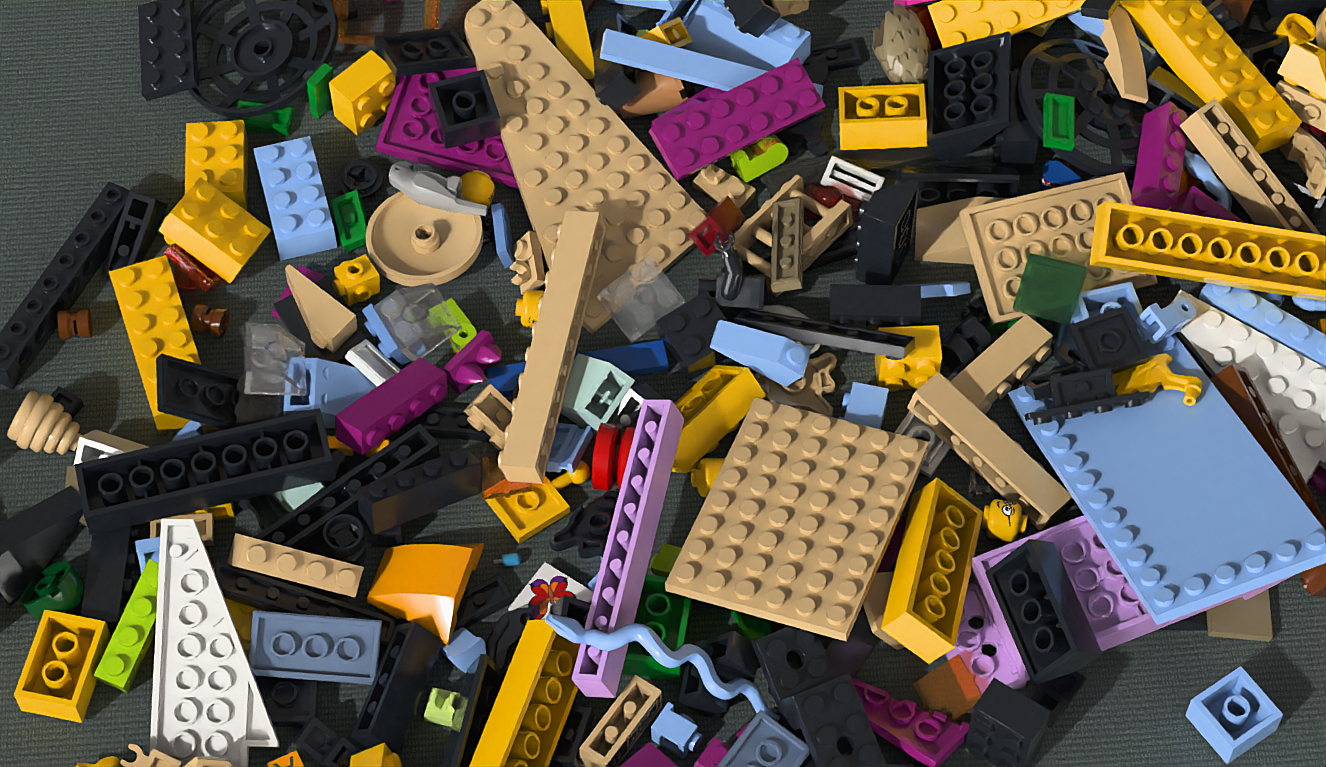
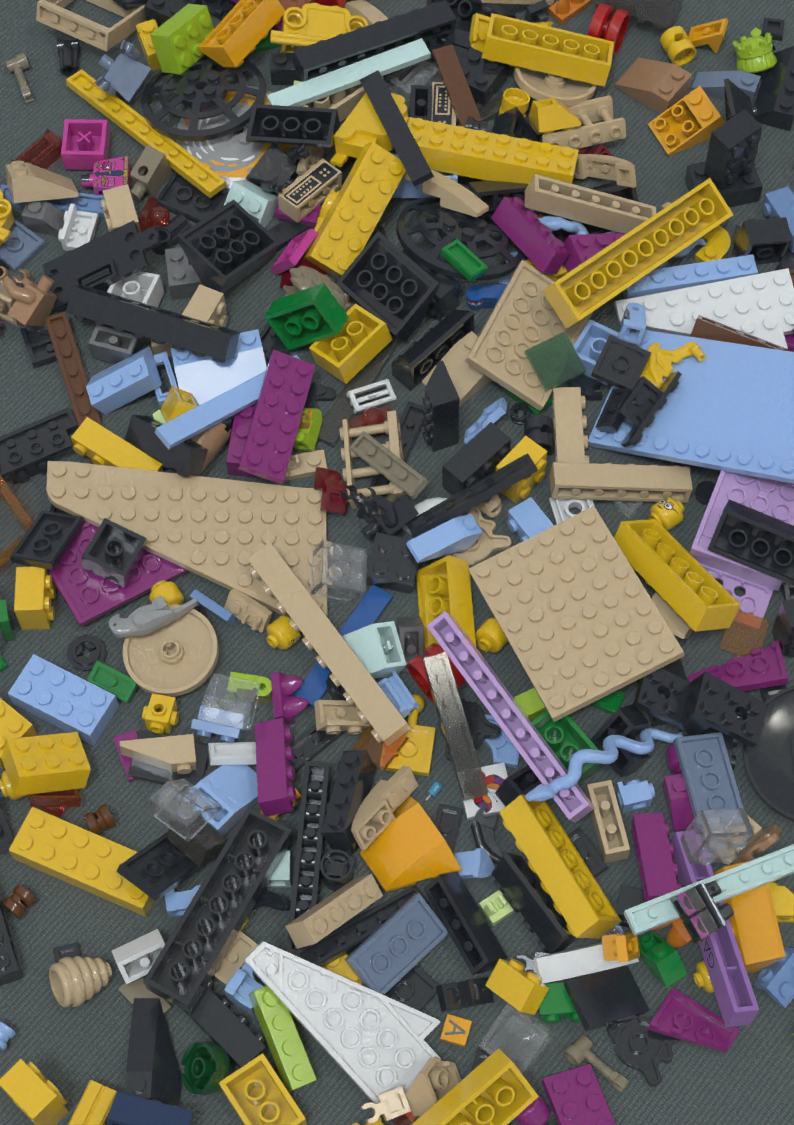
camera: 45 degrees left, 5 degrees up
none -> green brick [264,283,349,350]
none -> tan slope [351,766,419,850]
none -> clear smoke plate [421,652,488,801]
none -> tan tile [478,494,502,518]

